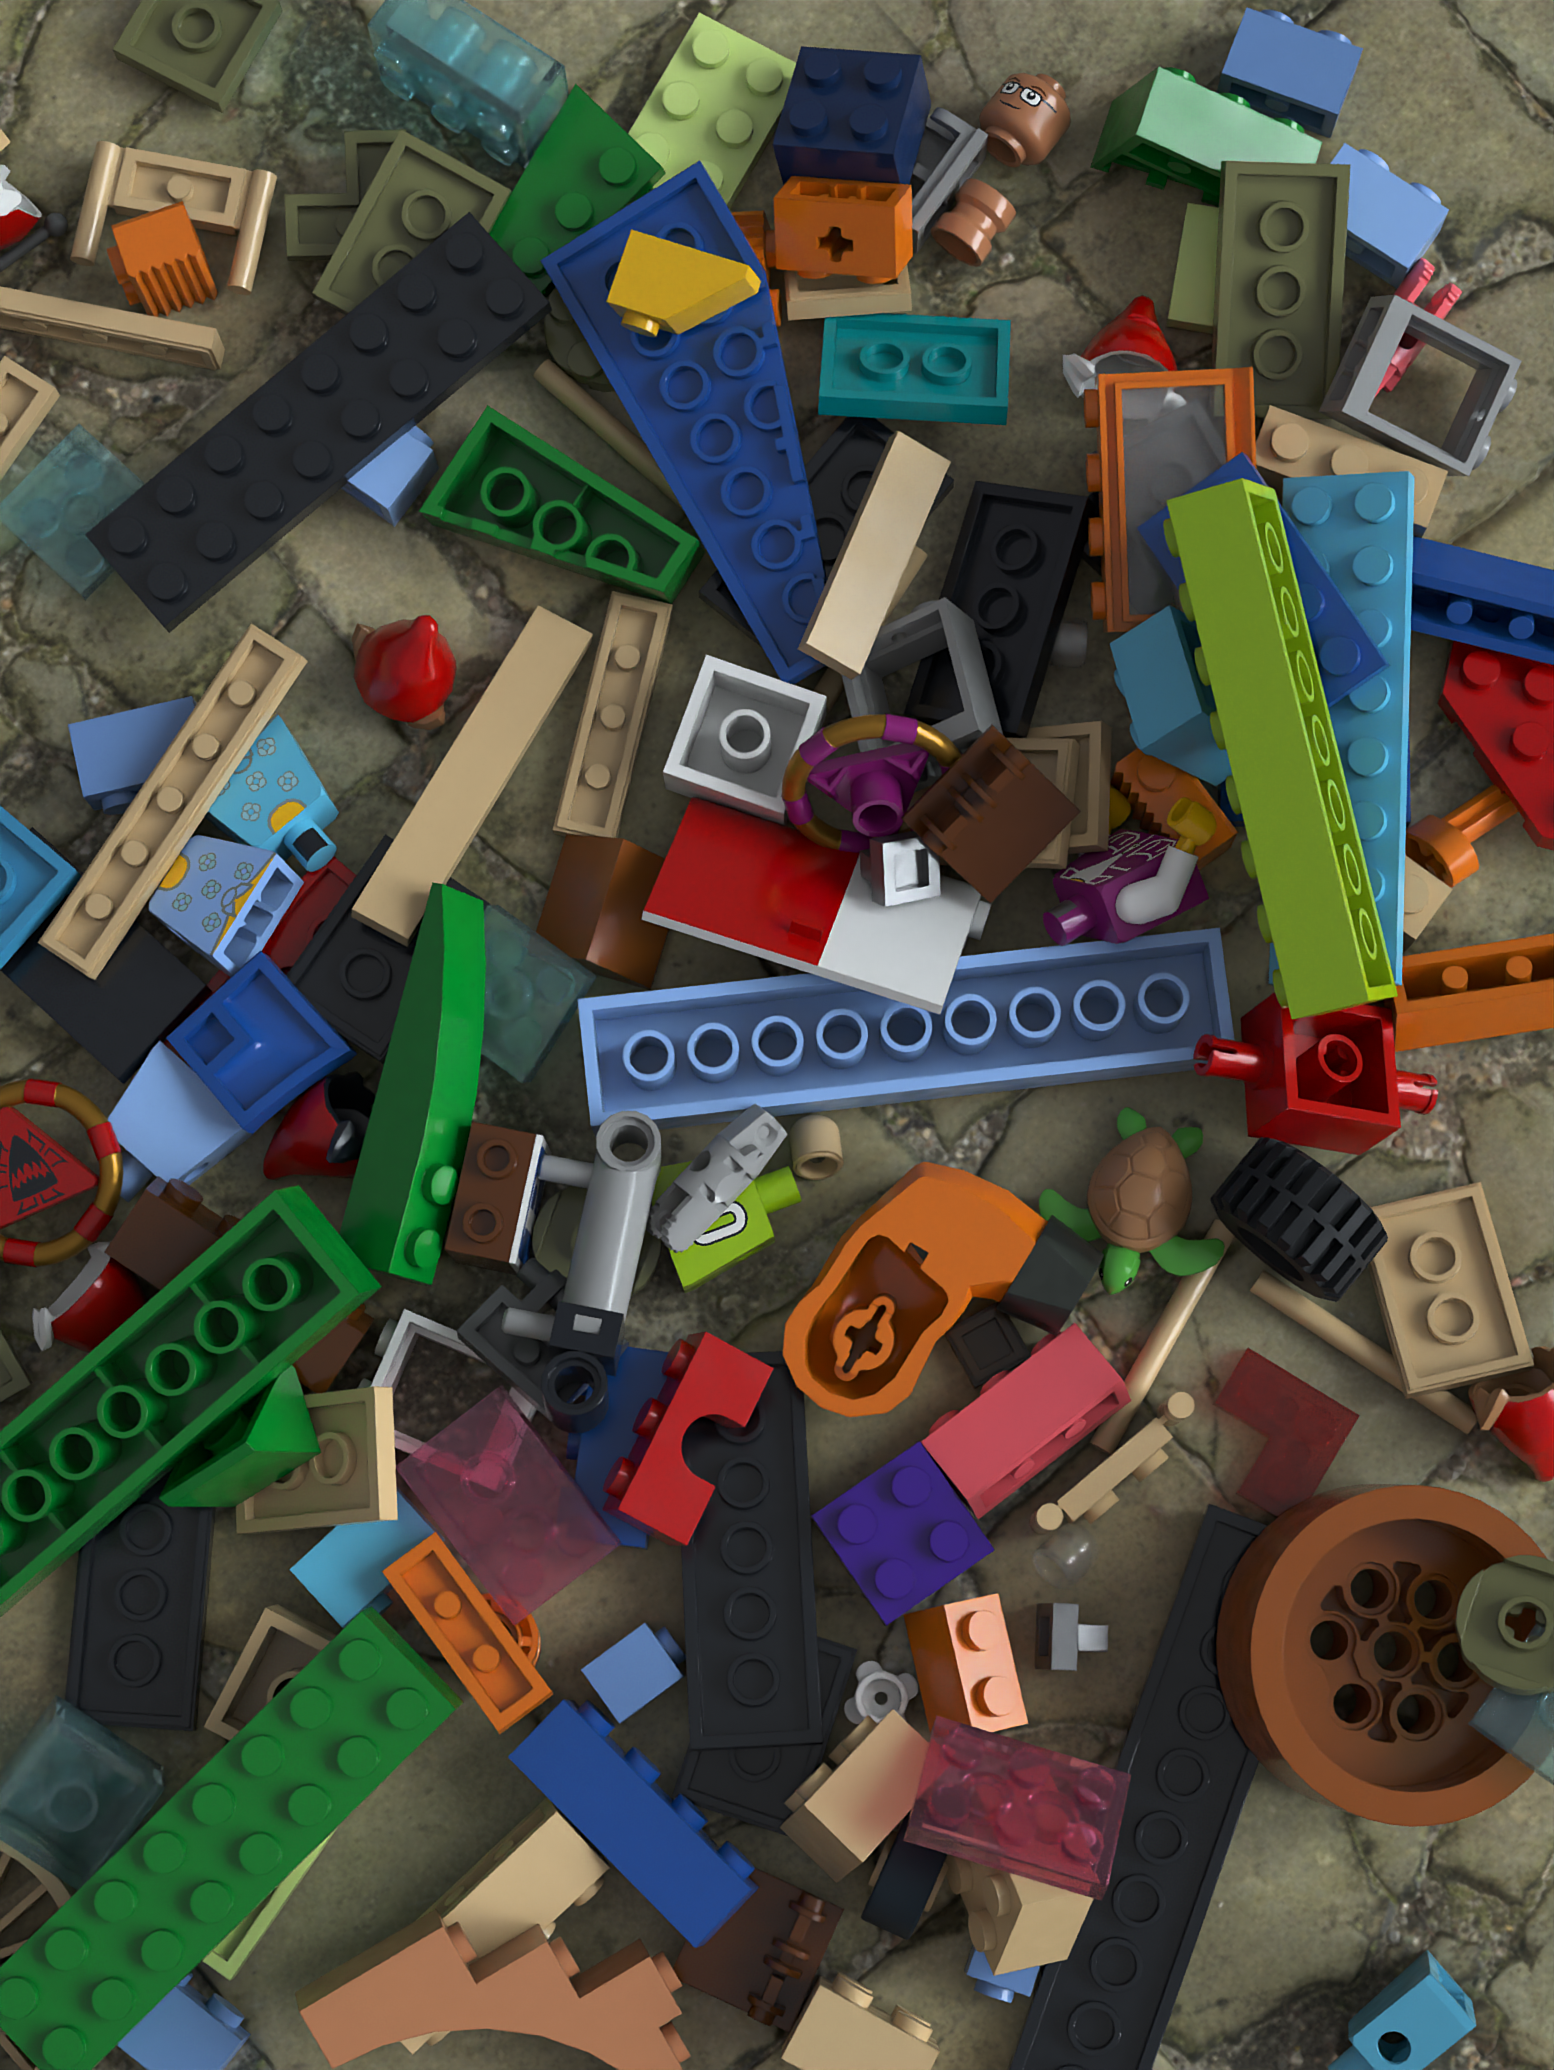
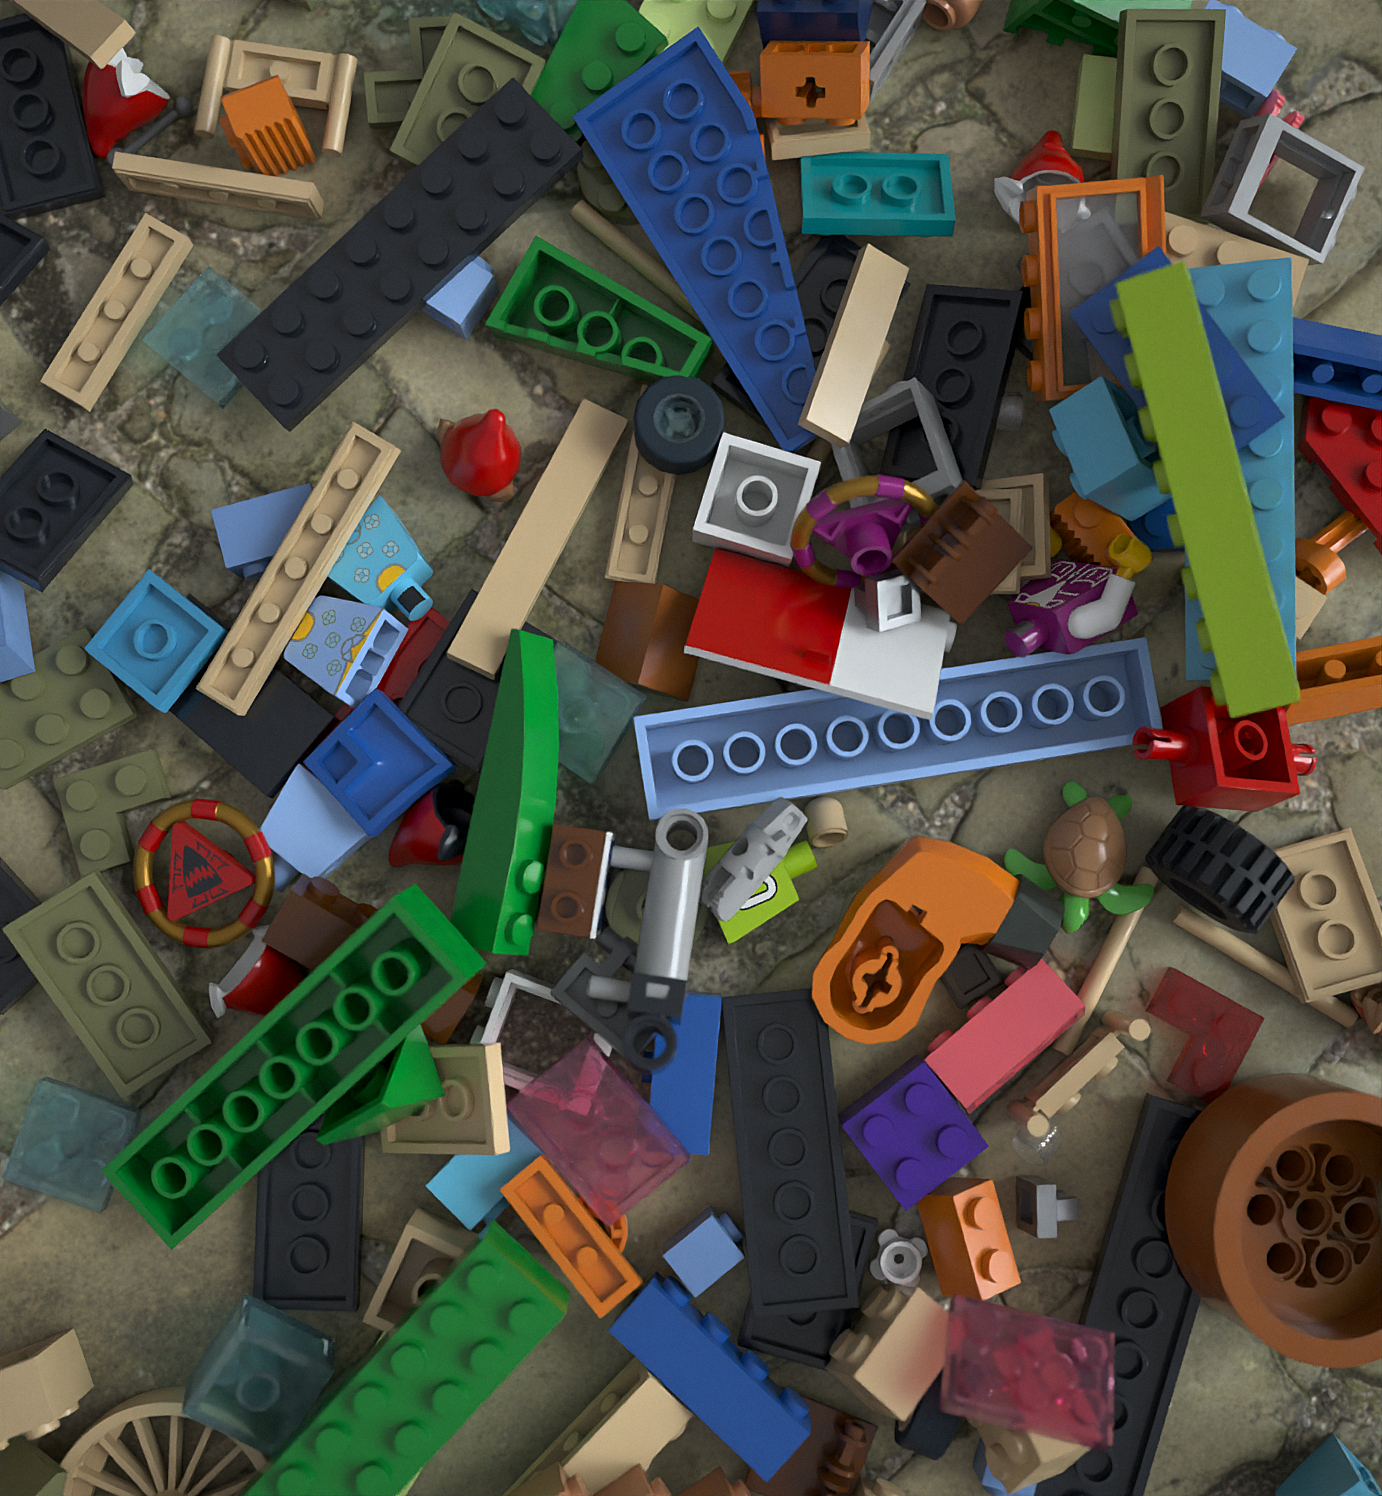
camera: 10 degrees left, 5 degrees up
red arch [602,1332,774,1546] -> none
yellow slope [606,229,761,337] -> none
nougat wheel [931,178,1016,267] -> none
none -> black wheel [633,375,725,475]

